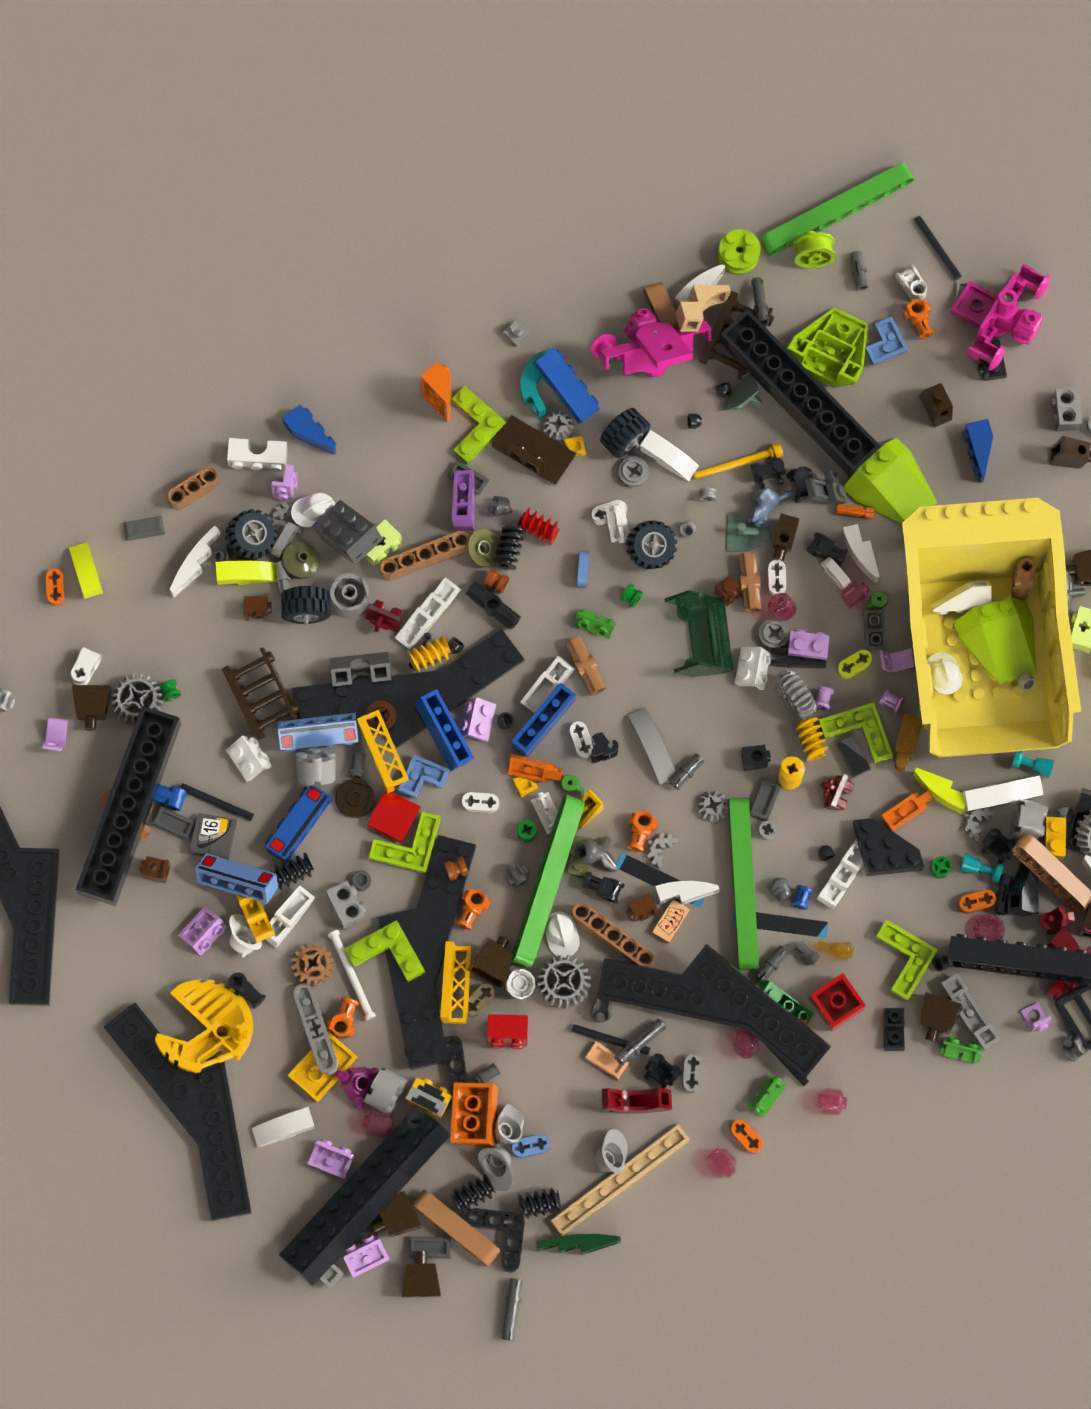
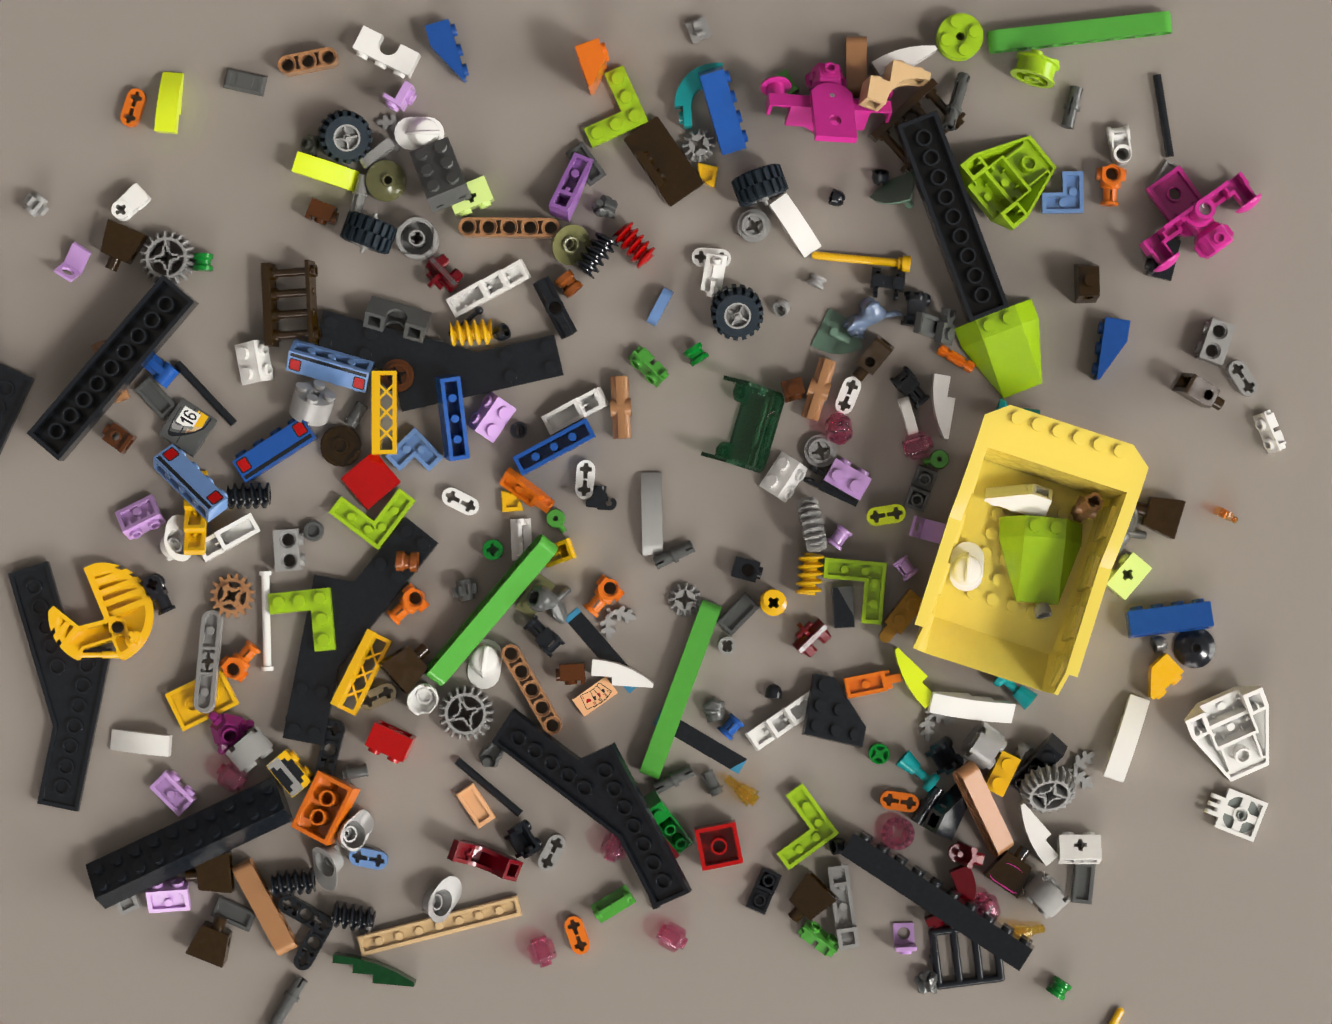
camera: 25 degrees right, 15 degrees up
white slope [170,526,221,597] -> none
dark grey pin [614,1019,666,1066] -> none

